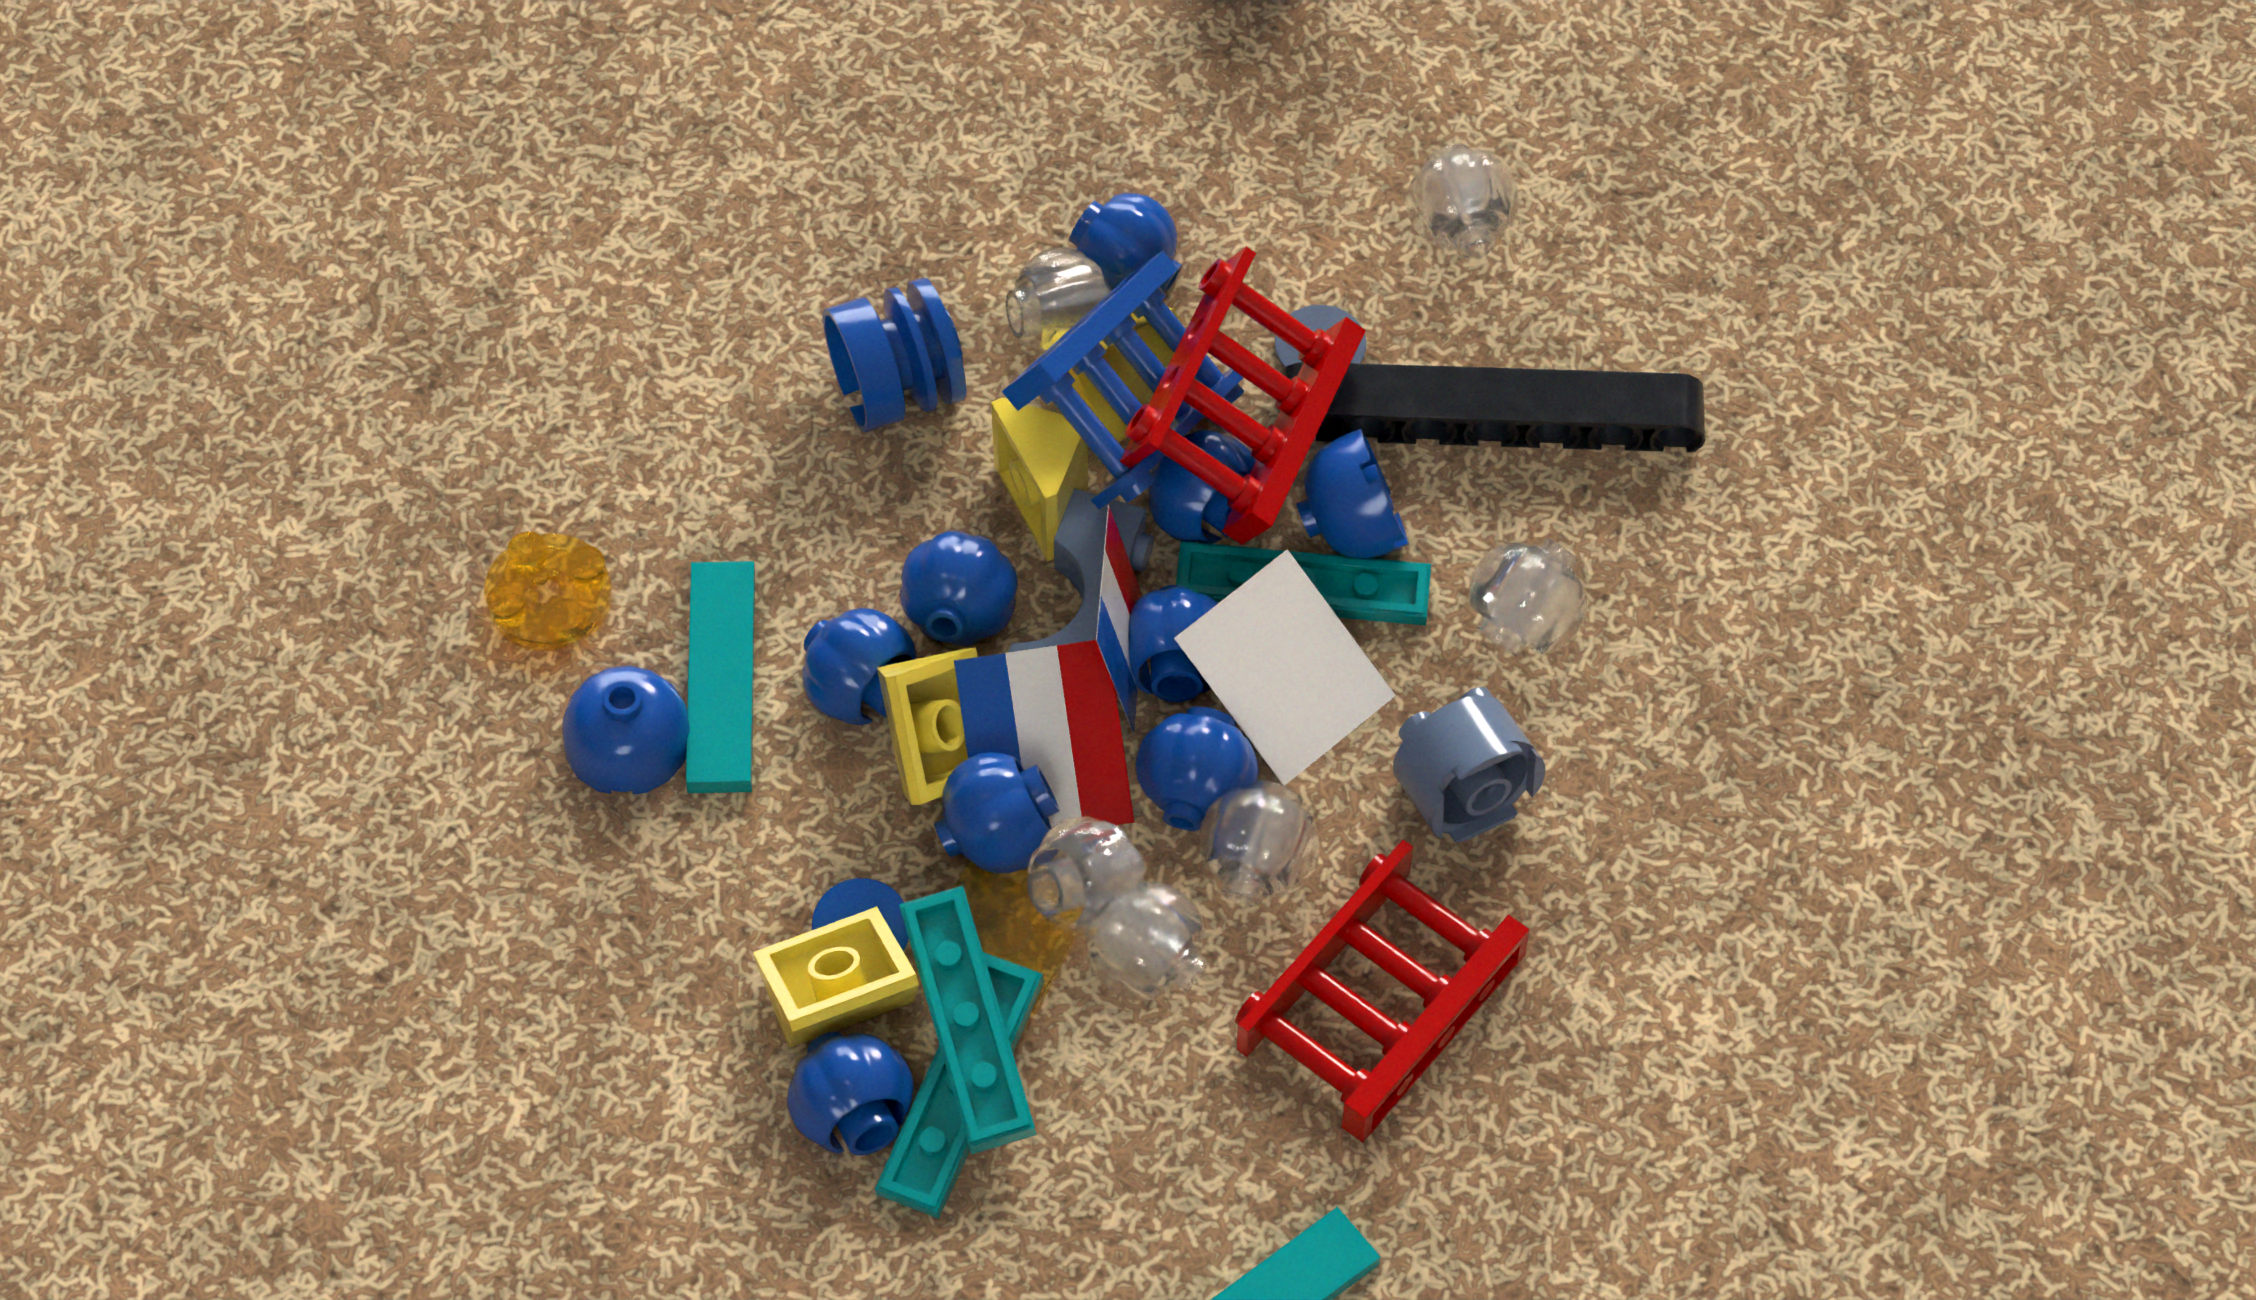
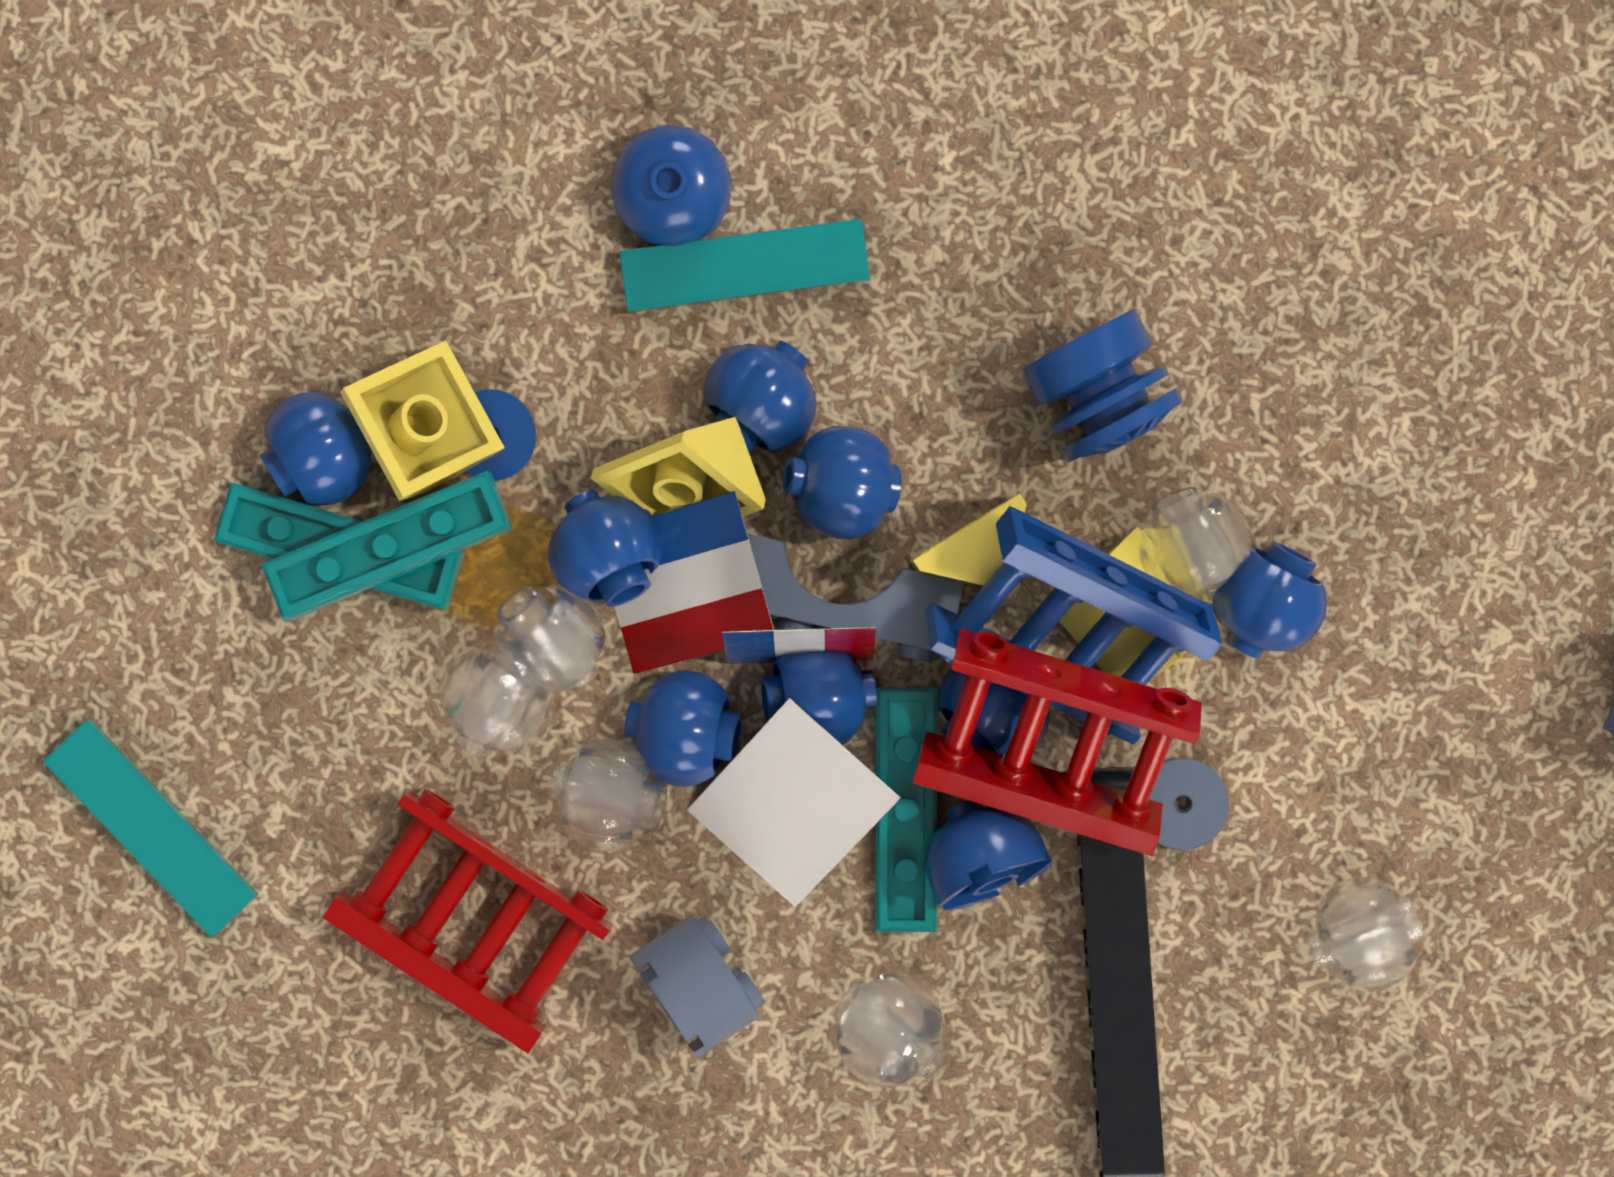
camera: 80 degrees right, 30 degrees up
clear yellow plate [484,531,612,651] -> none

